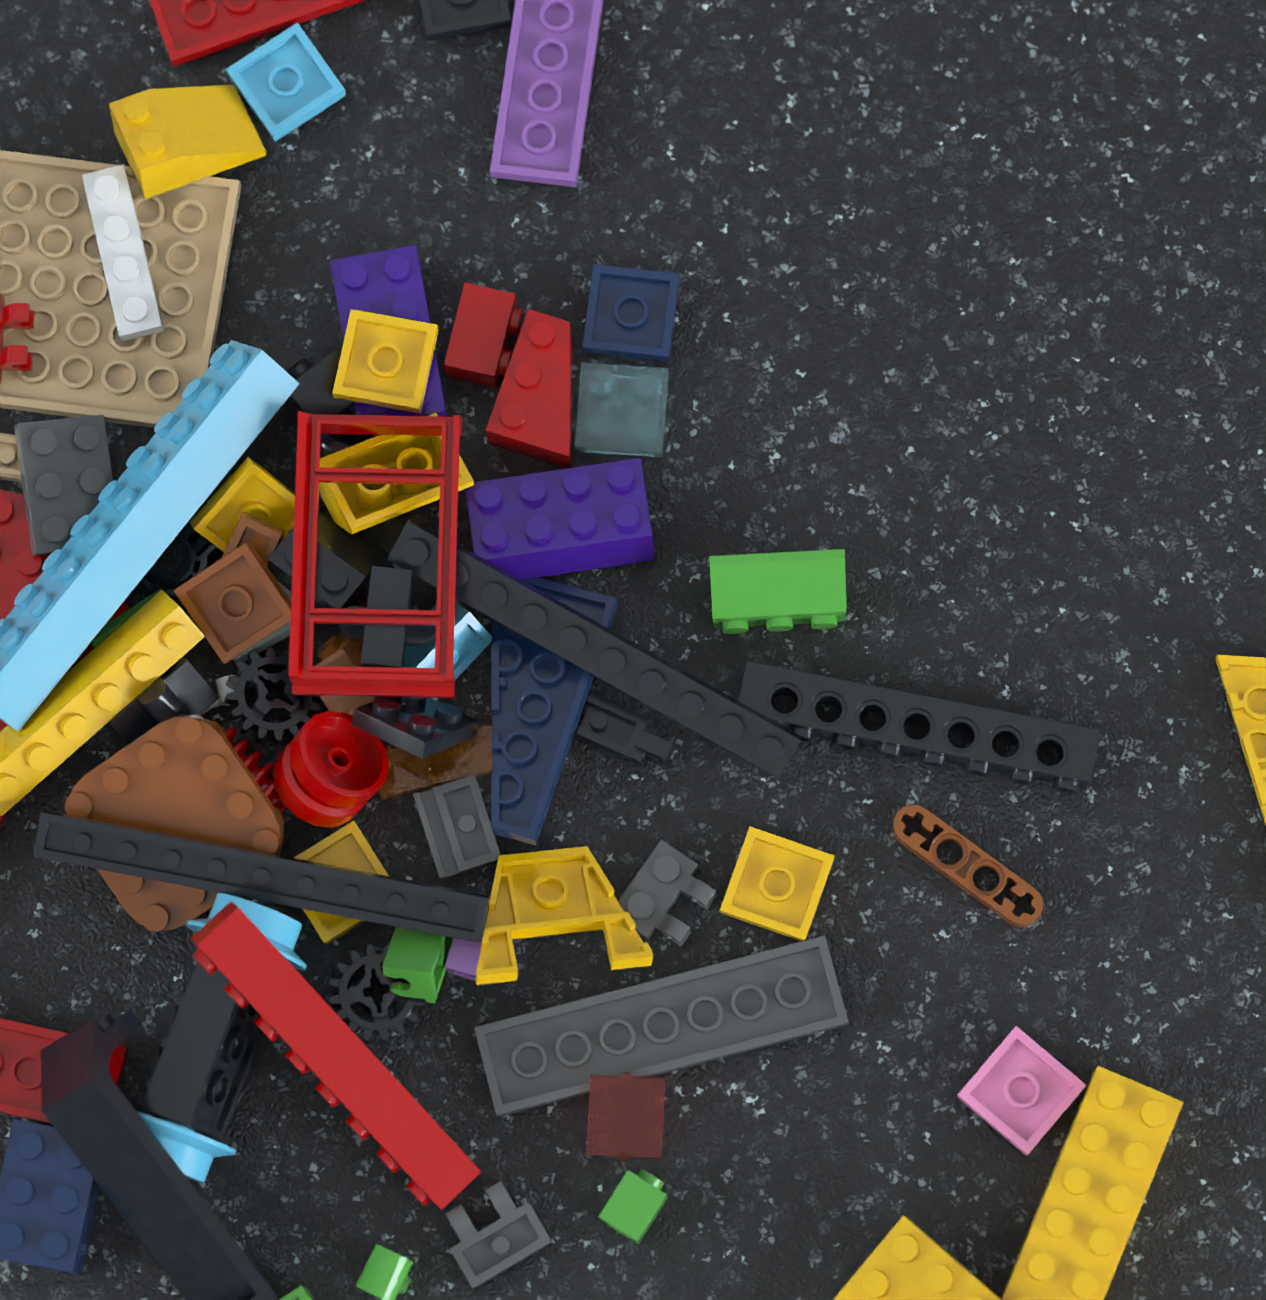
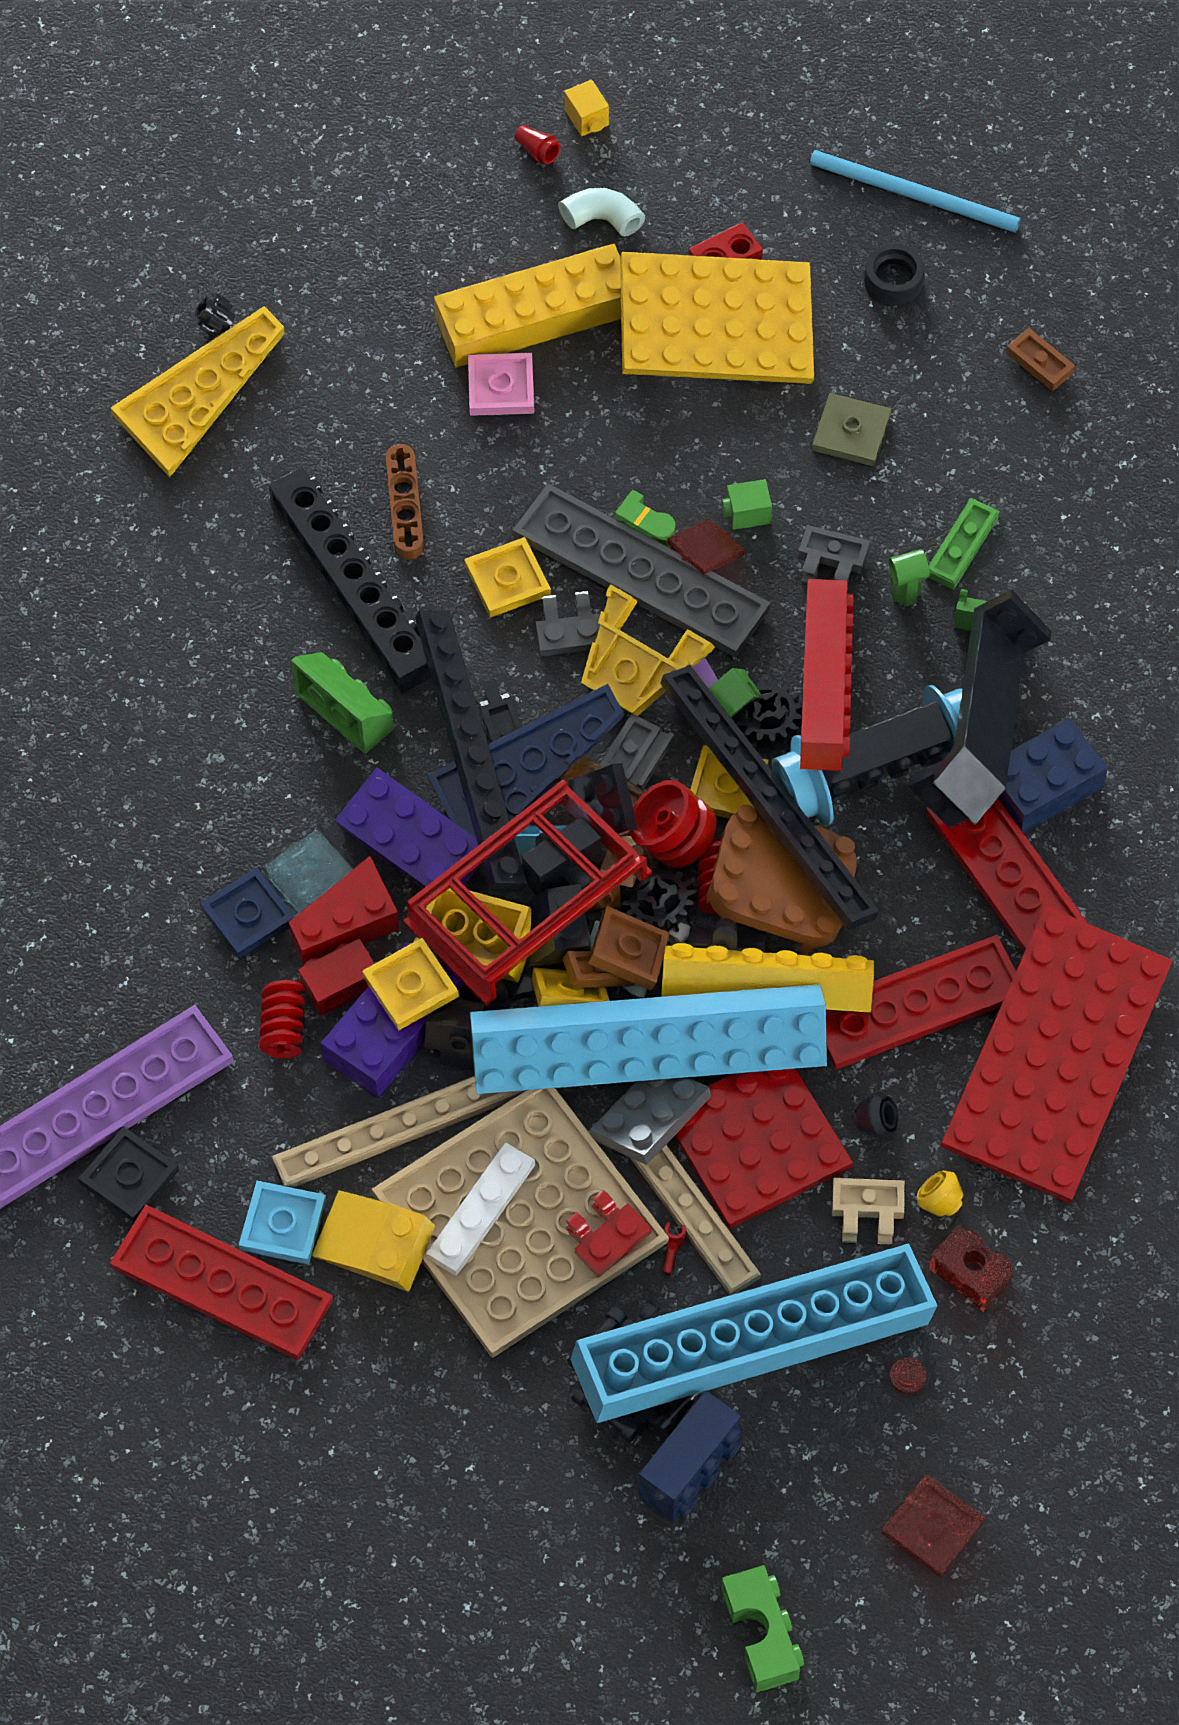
camera: 140 degrees left, 15 degrees down
none -> red piece [258,980,306,1059]
none -> tan tile [272,1076,526,1188]
none -> bright green leg [615,490,675,548]

